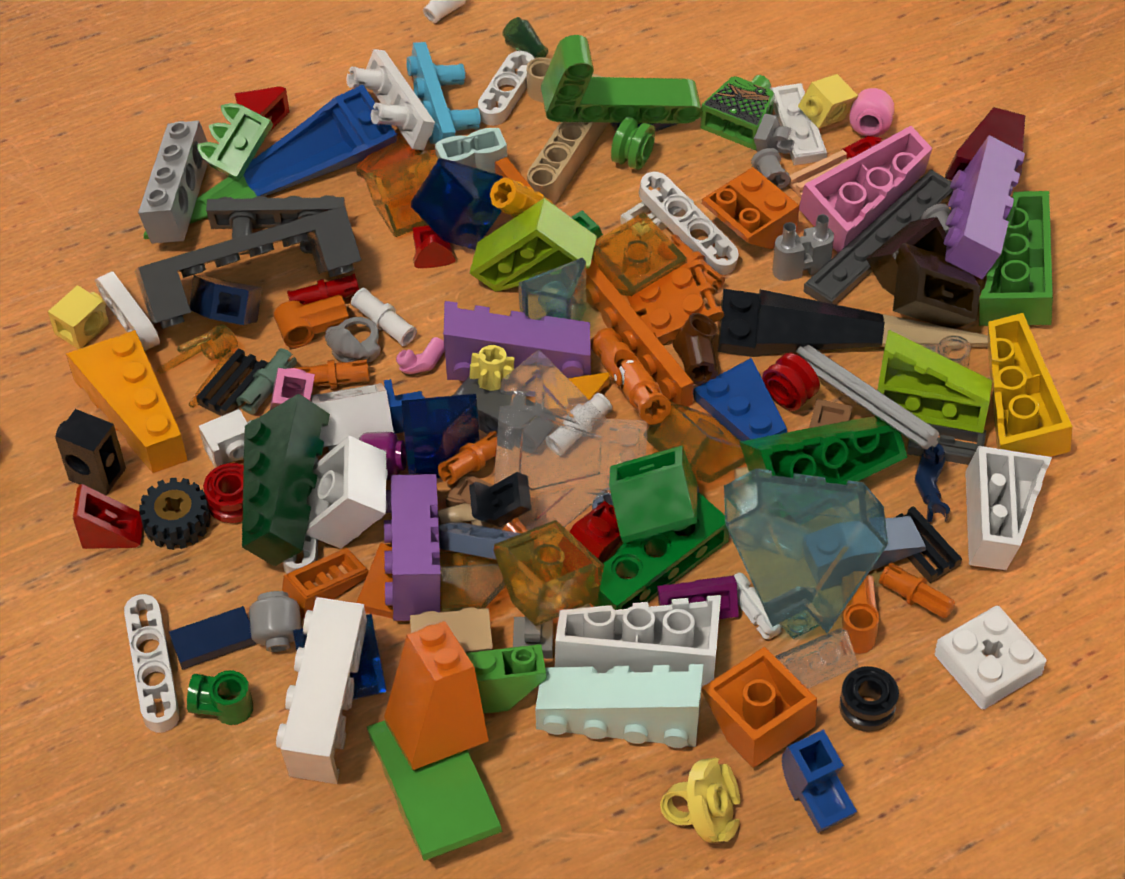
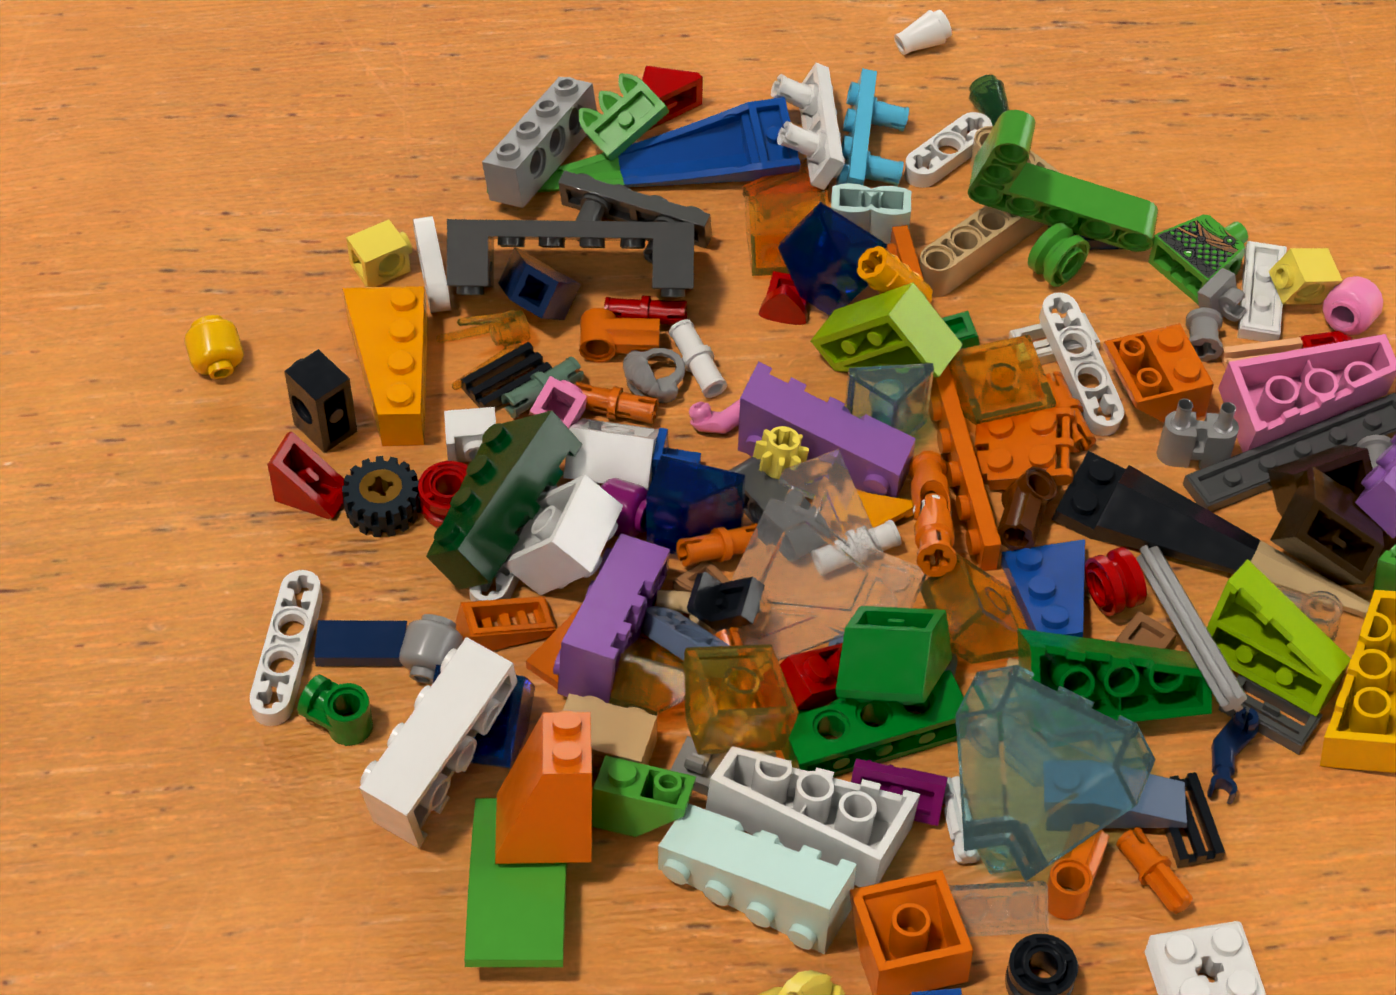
camera: 20 degrees right, 0 degrees up
white wedge [965,446,1052,570] -> none

